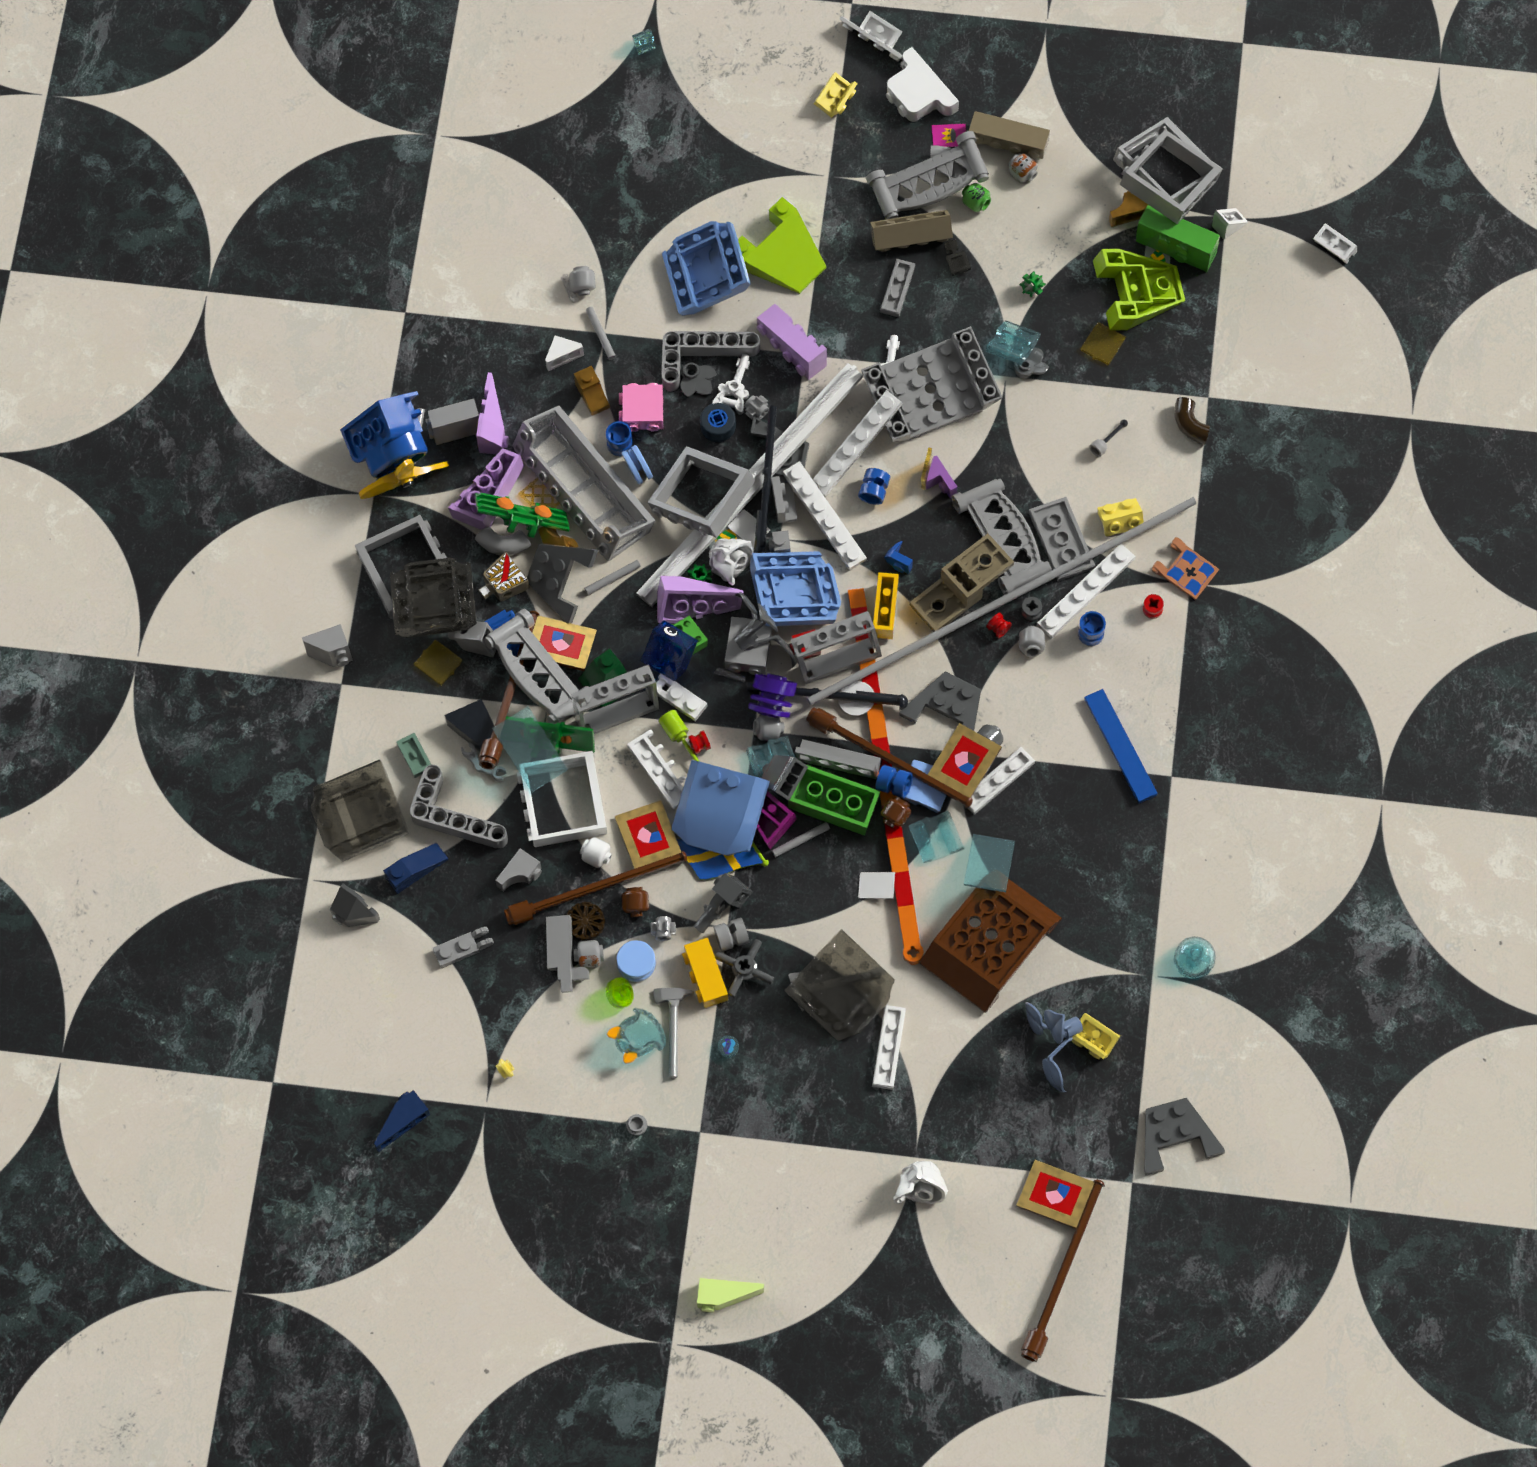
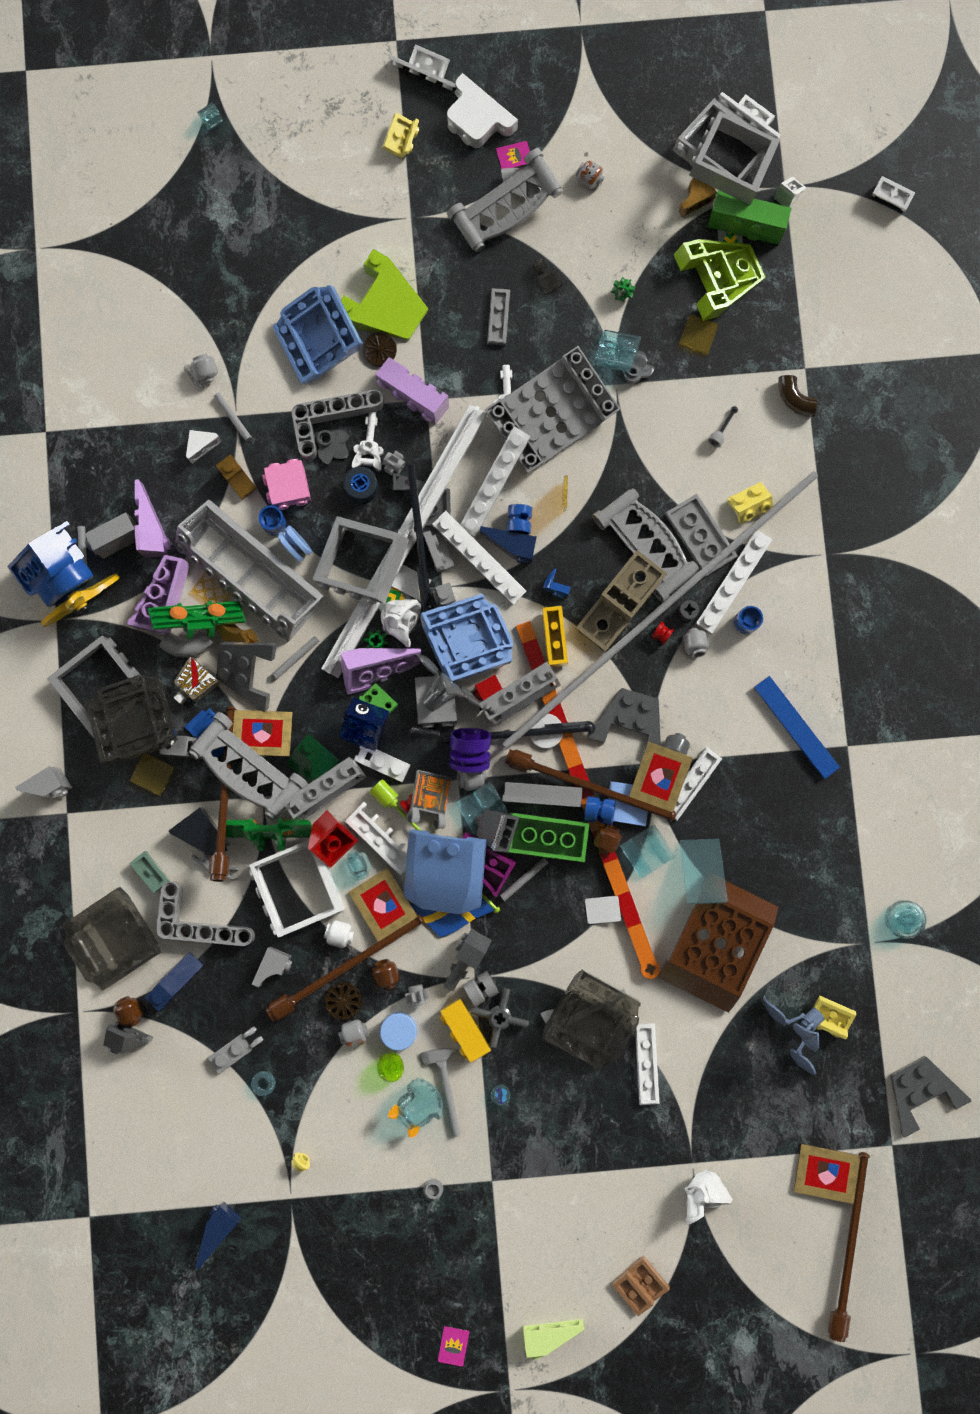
camera: 15 degrees left, 15 degrees up
clear light blue piece [492,706,567,792] -> none
light grey piece [546,915,589,993] -> none
dark tan brick [870,210,953,251] -> none
medium lavender slope [926,455,957,498] -> none
bright green head [962,183,991,212] -> none
dark tan brick [969,111,1050,159] -> none
red wheel [1143,594,1164,619] -> none
nougat flag [1152,537,1219,600] -> none
none -> reddish brown head [113,996,143,1027]
none -> clear light blue piece [251,1071,276,1096]
none -> red slope [308,810,358,868]
none -> clear light blue head [343,850,371,881]
none -> dark brown wheel [363,332,397,367]
none -> flag [406,770,451,829]
none -> dark pink sticker [438,1326,470,1366]
none -> dark blue slope [480,526,537,564]
none -> medium nougat slope [612,1255,670,1316]
none -> white bracket [718,92,781,139]

